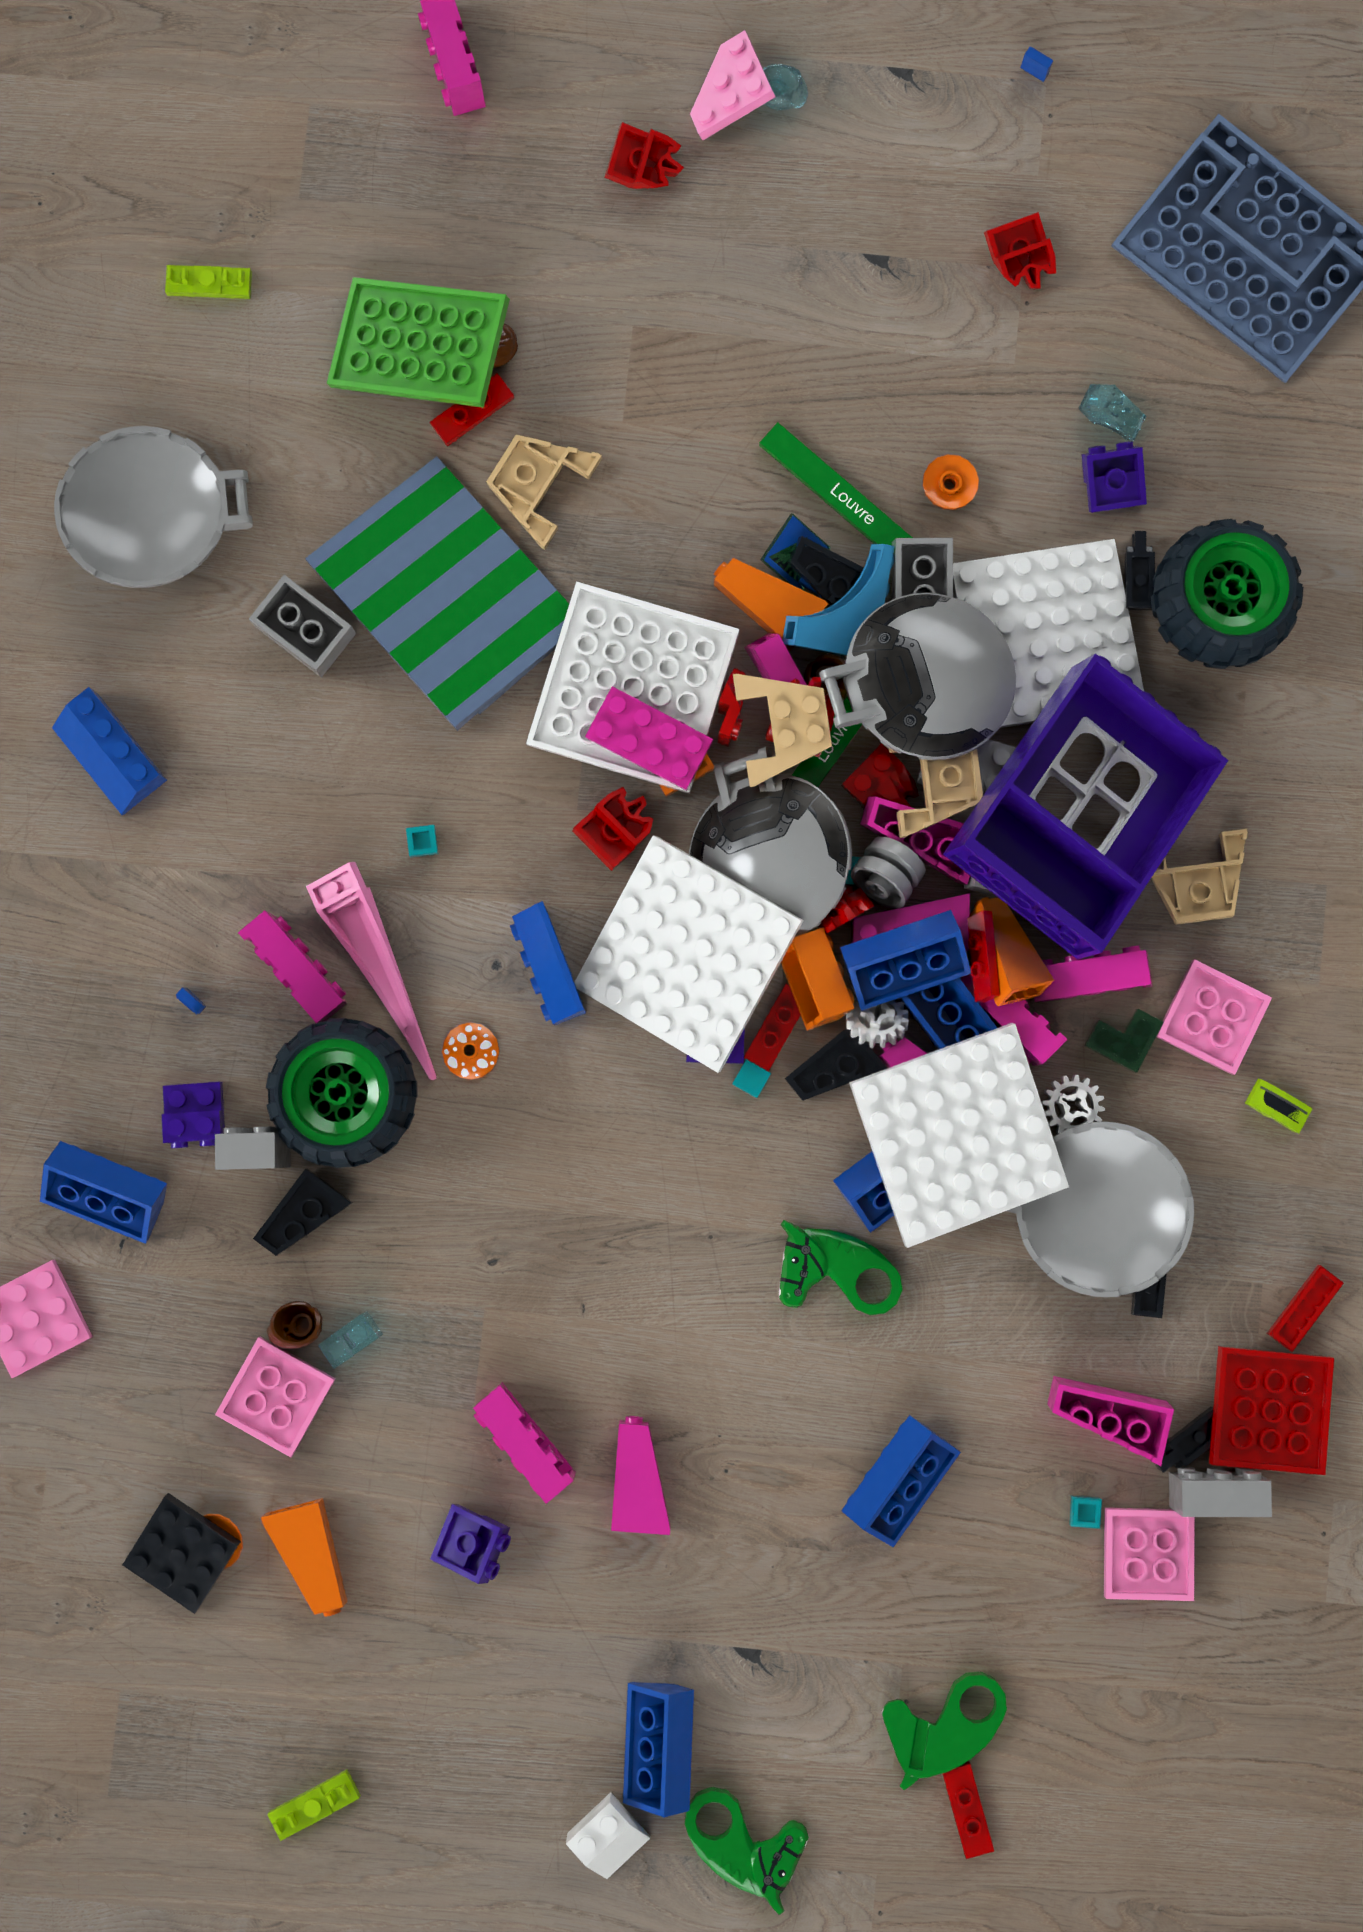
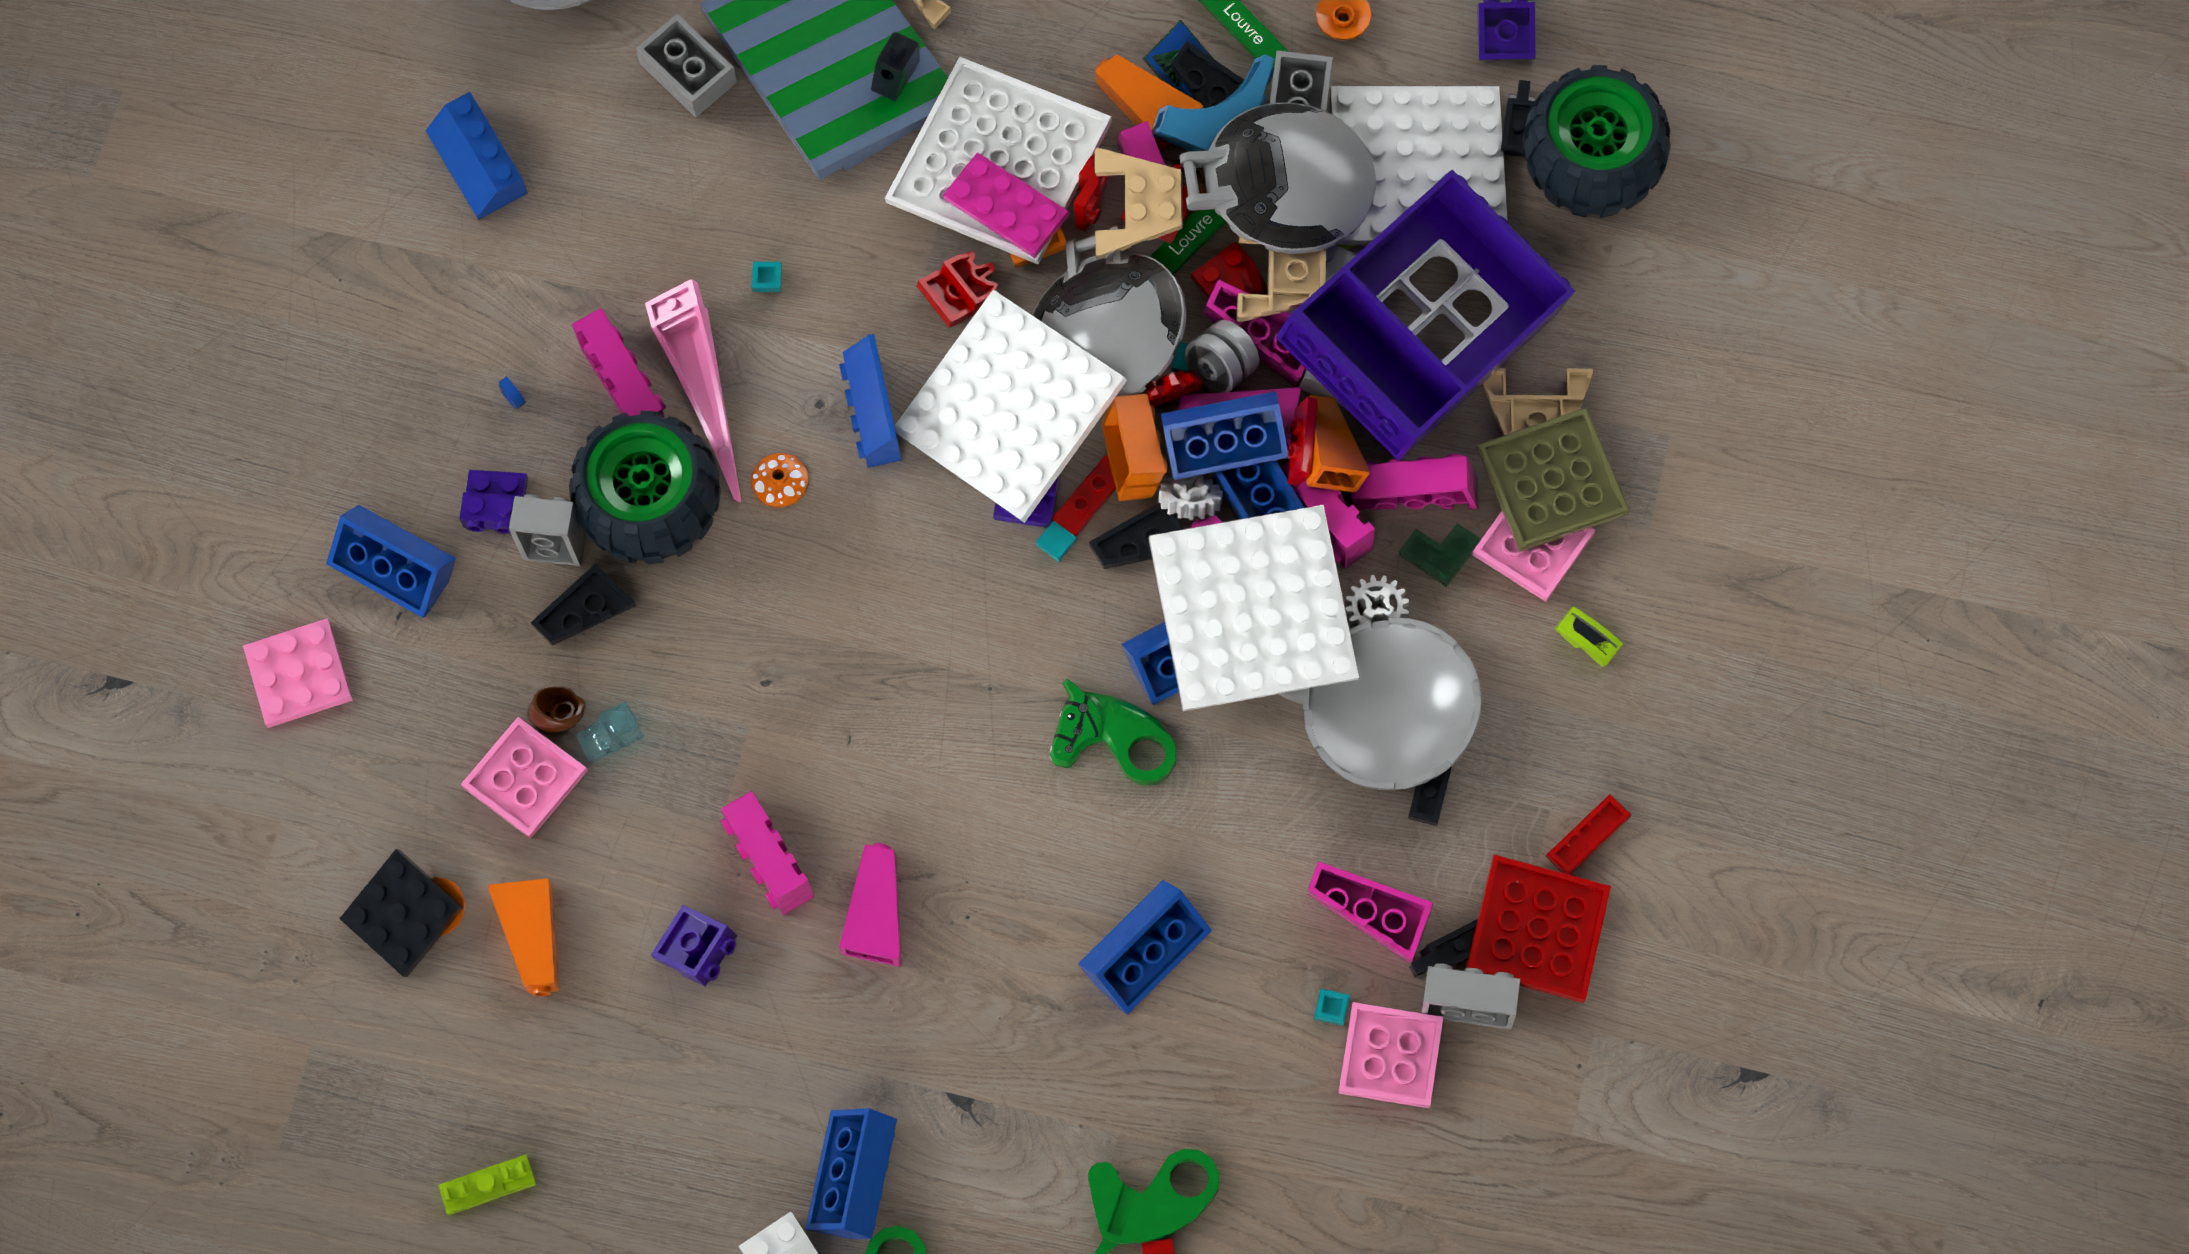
camera: 15 degrees right, 15 degrees down
none -> black torso [871,32,920,102]
none -> olive tile [1477,407,1630,552]

